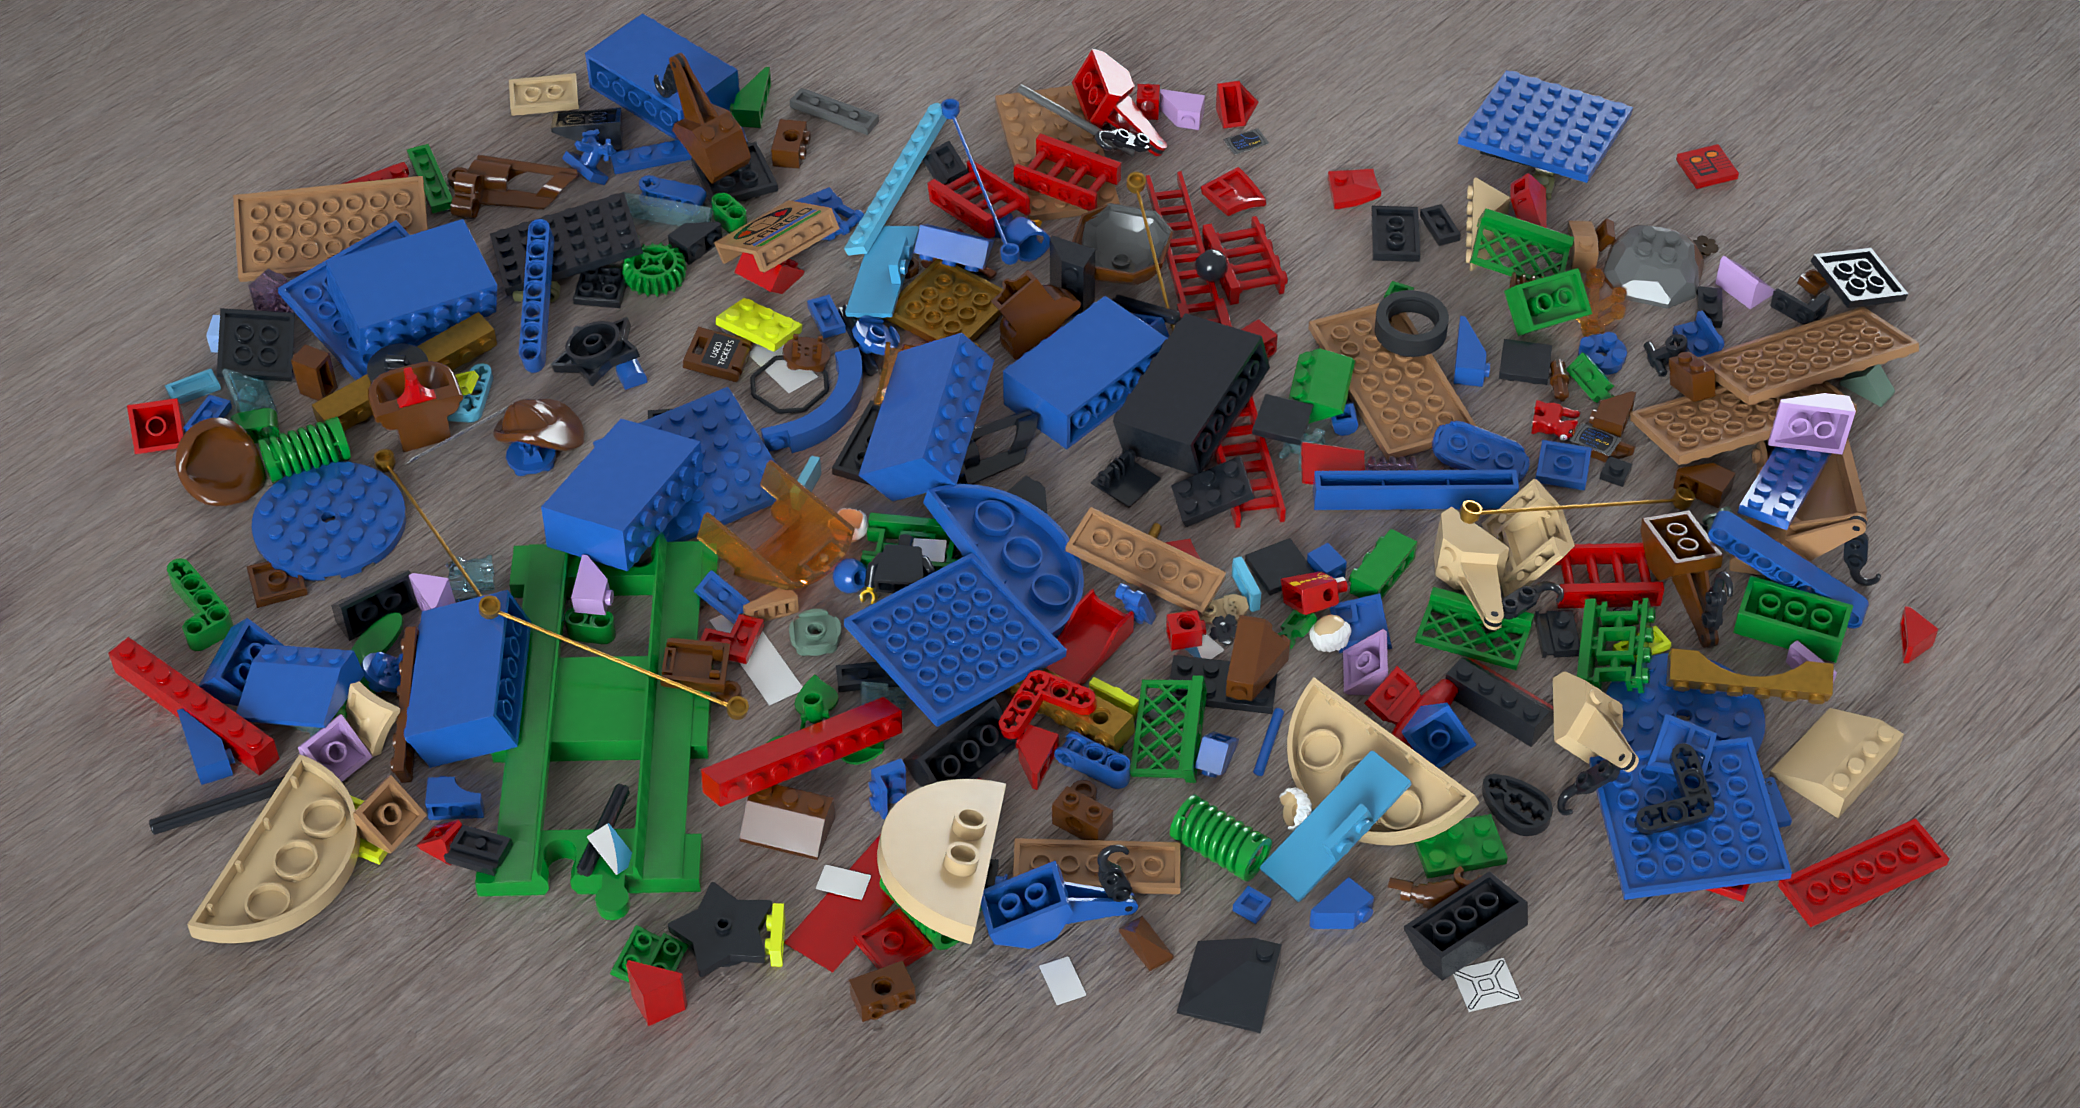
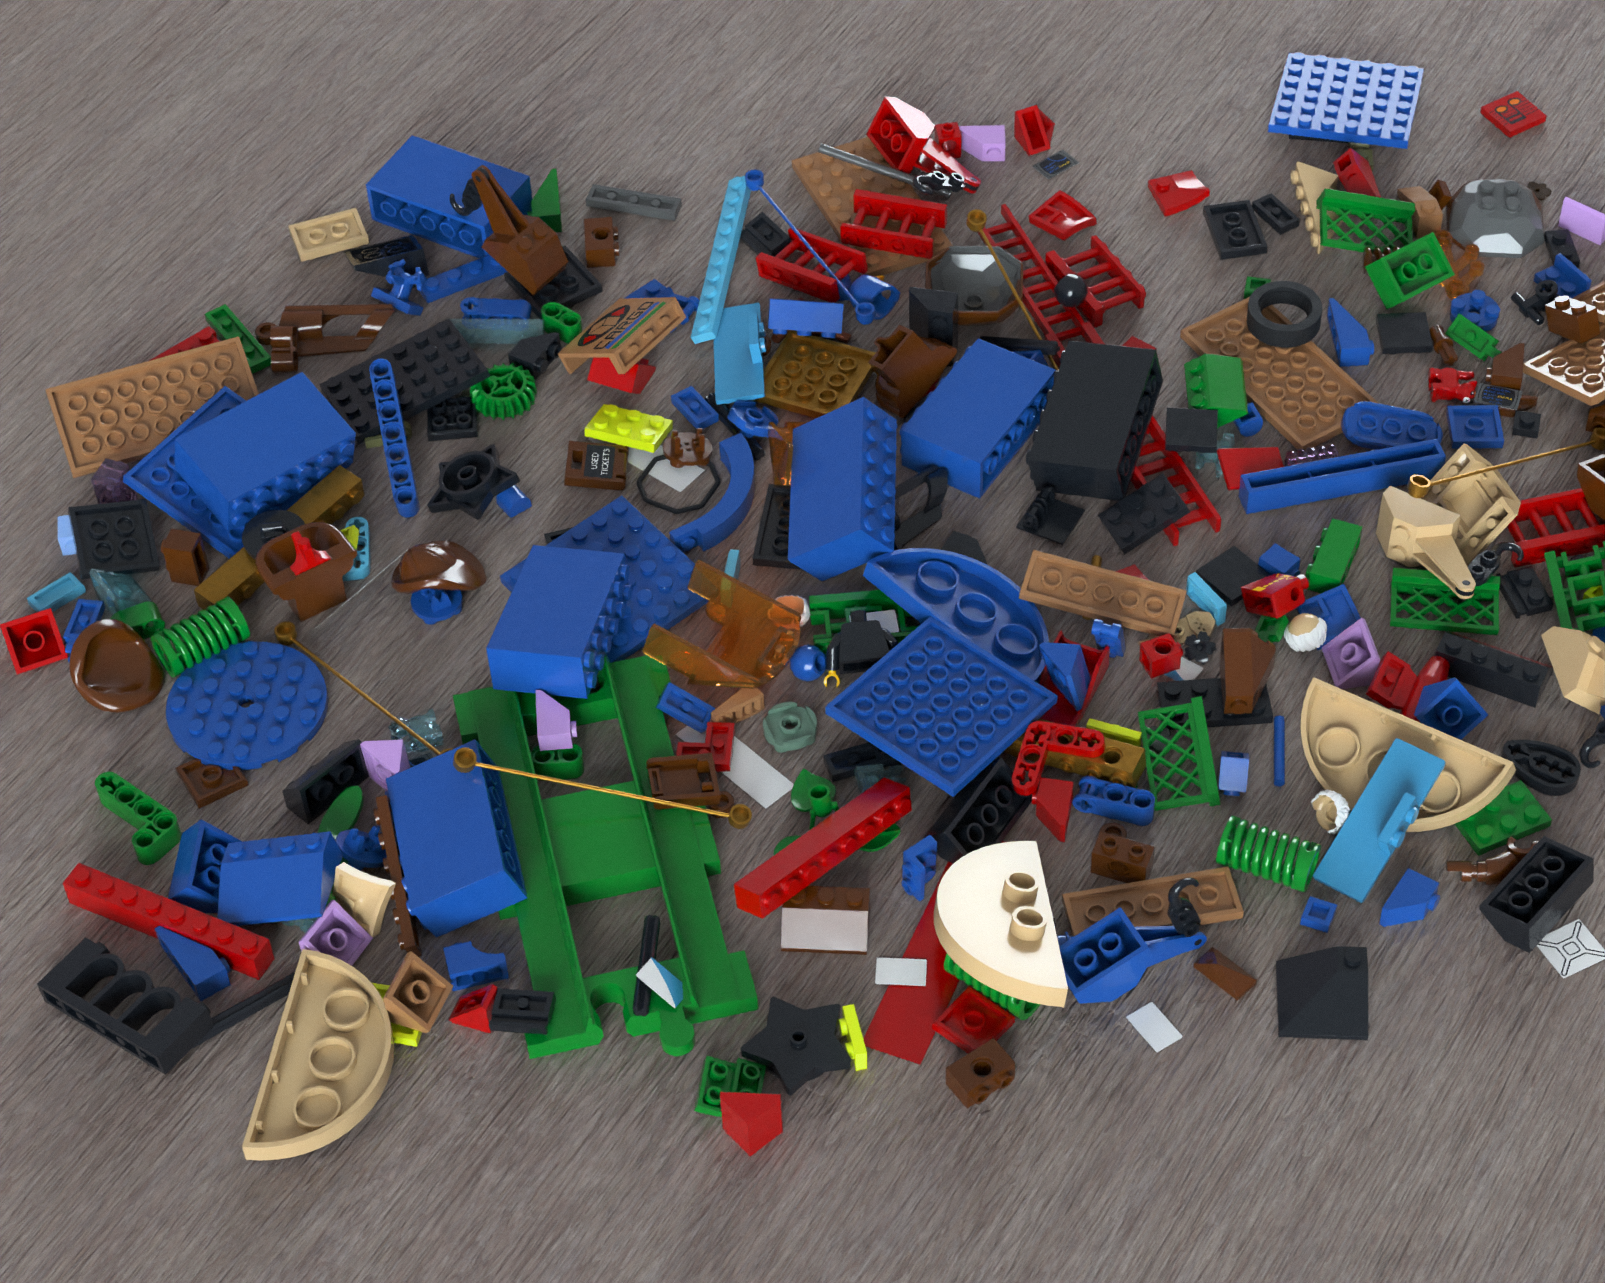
camera: 10 degrees left, 0 degrees up
none -> black fence [37,937,214,1075]
none -> blue slope [1039,642,1091,711]

